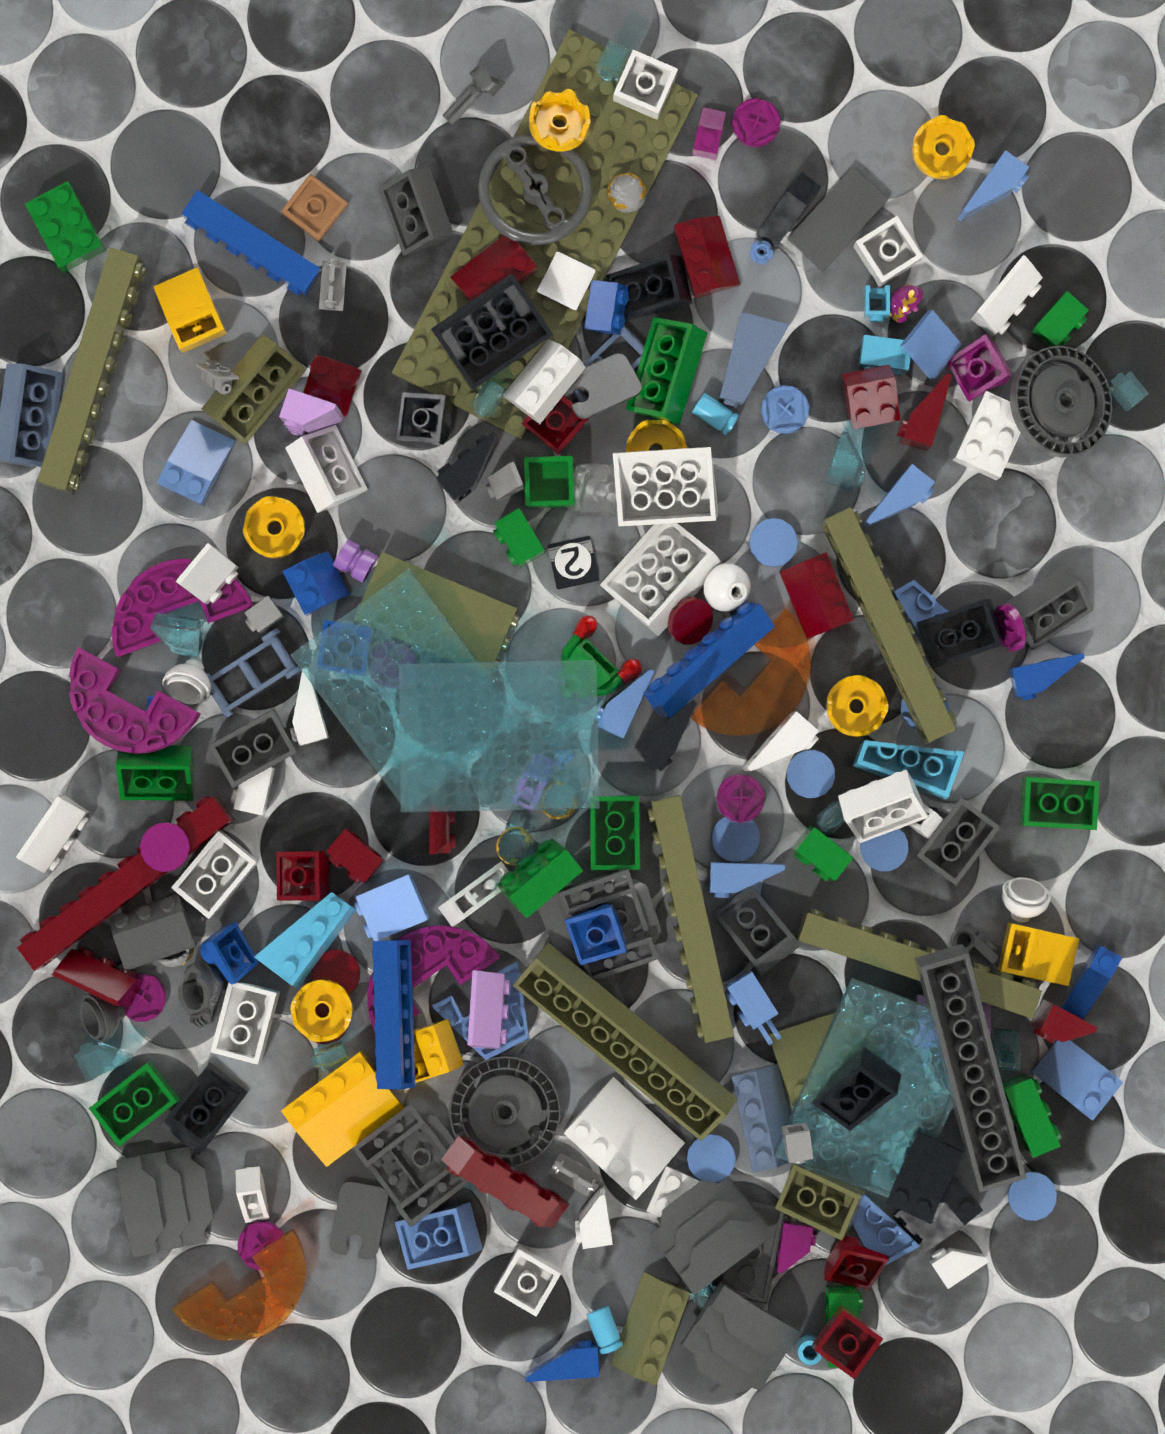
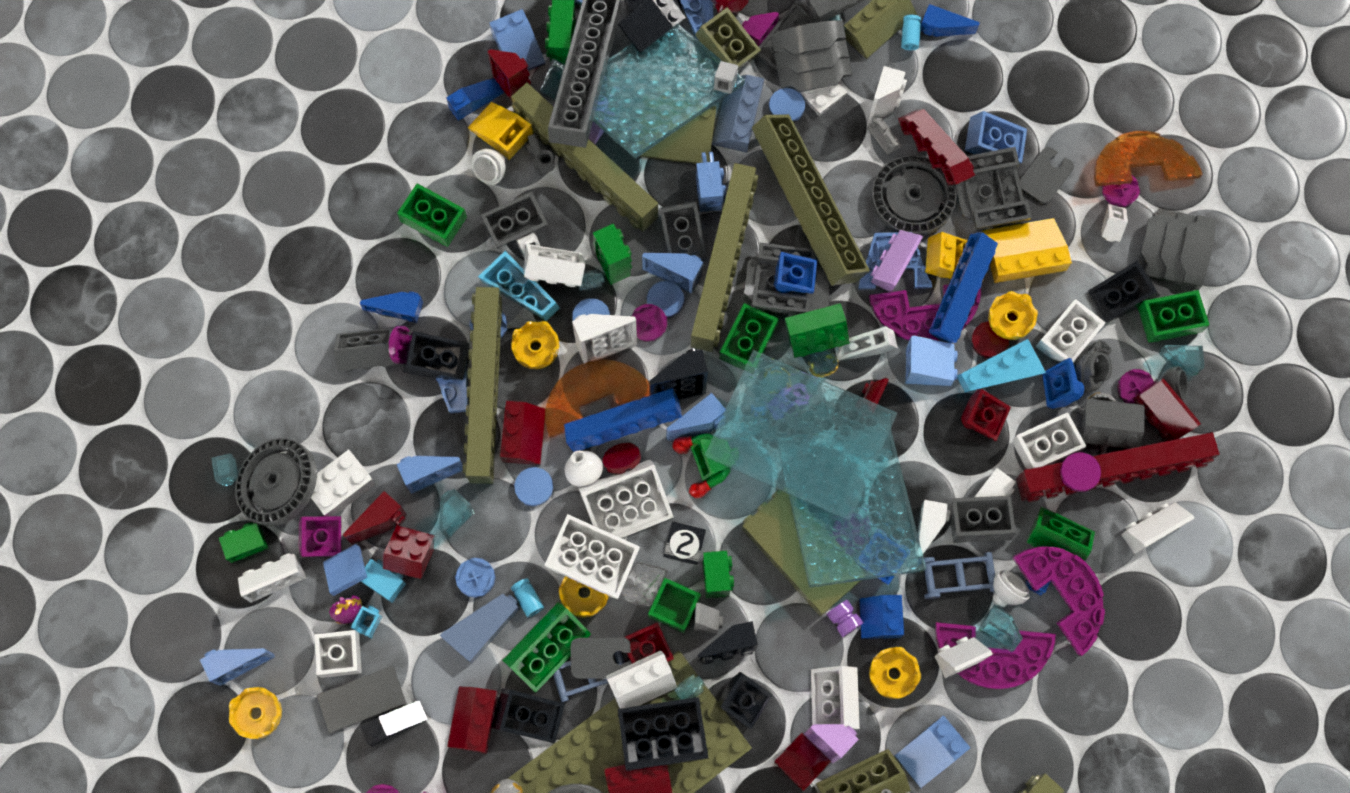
camera: 150 degrees left, 15 degrees down
light grey brick [244,596,285,633] -> none
clear light blue brick [310,1041,348,1072] -> none
dark red brick [326,828,386,883] -> none
white brick [494,1245,561,1316] -> none
white sticker [537,252,595,310] -> none
white slope [564,1076,685,1200] -> none
brick [584,280,629,335] -> none
medium blue plate [750,240,774,264] -> none
black slope [812,1046,902,1131] -> none
medium blue tile [860,829,908,871] -> none

